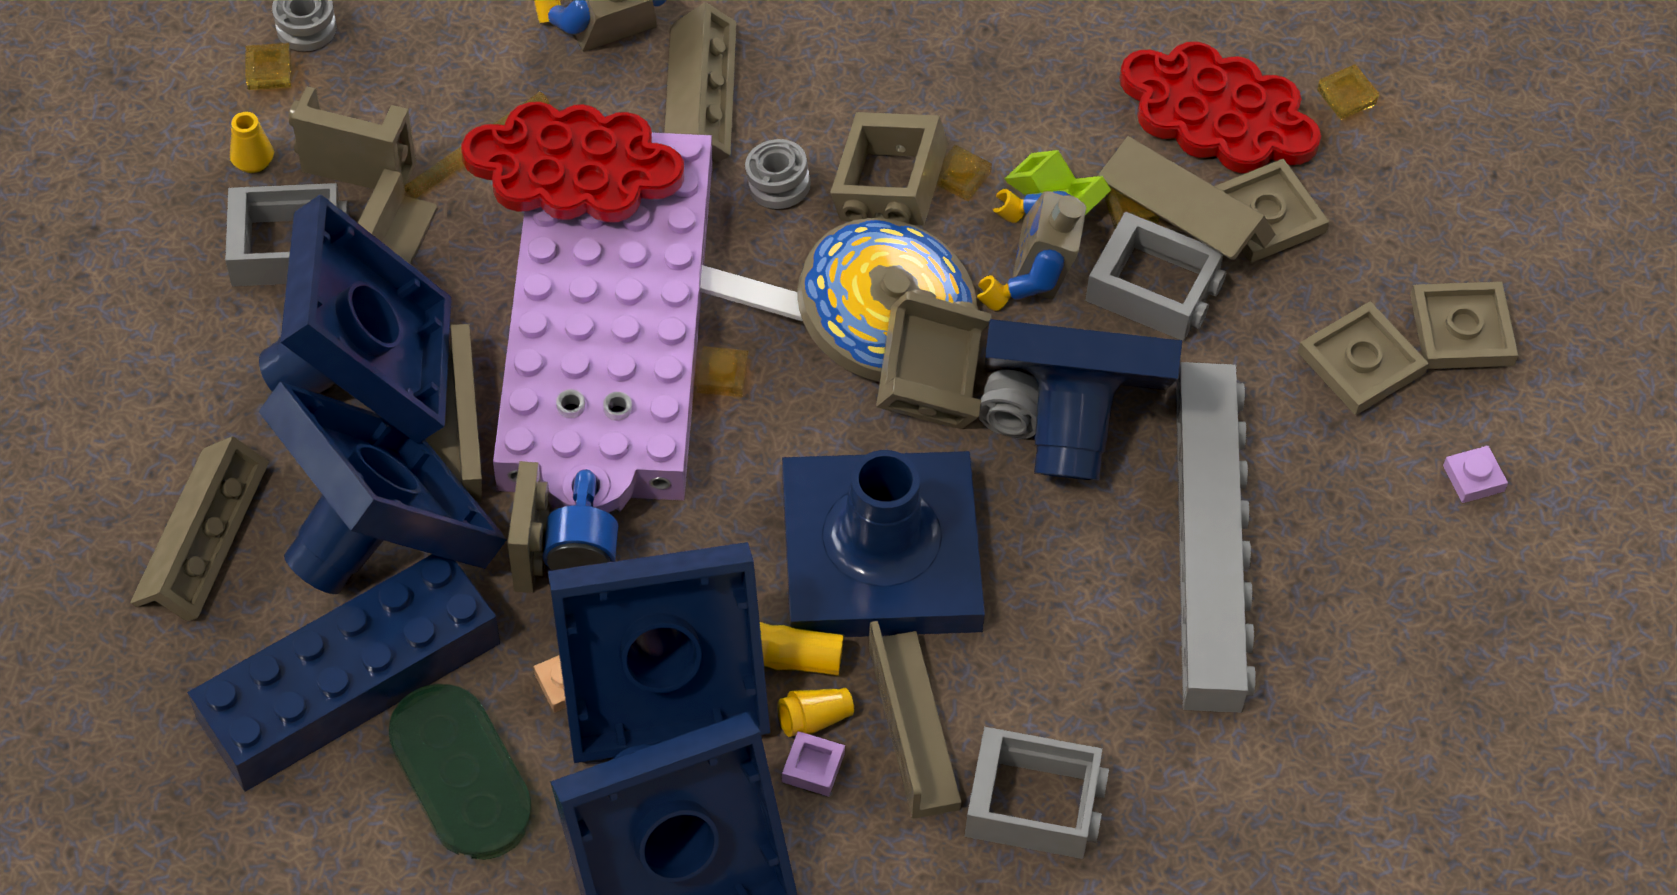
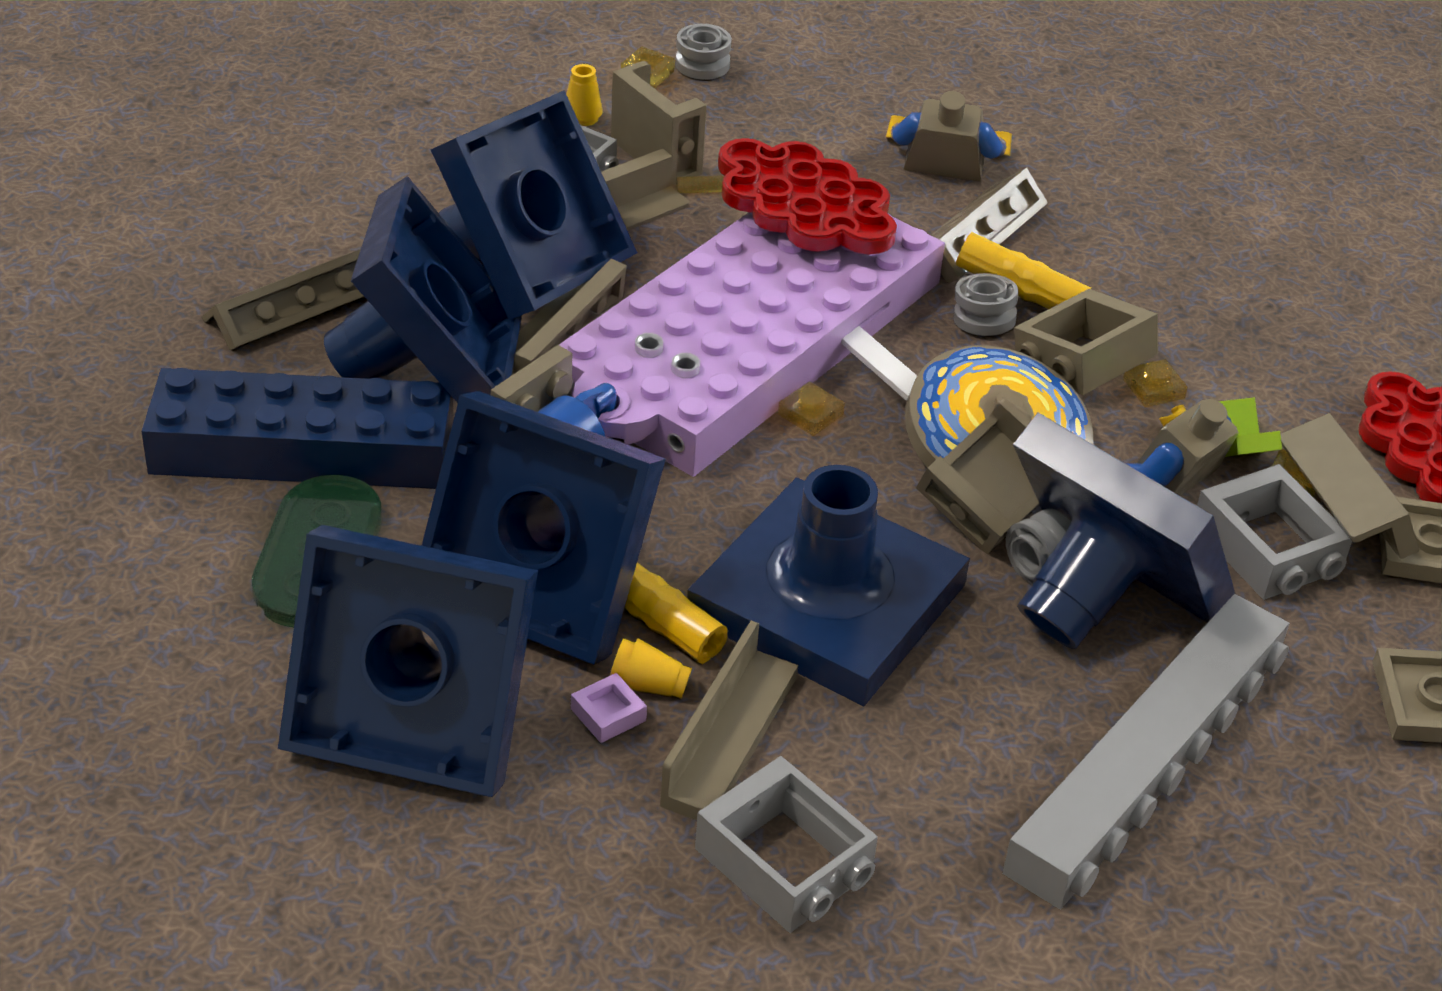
camera: 35 degrees right, 15 degrees down
none -> yellow axle [955,232,1091,309]

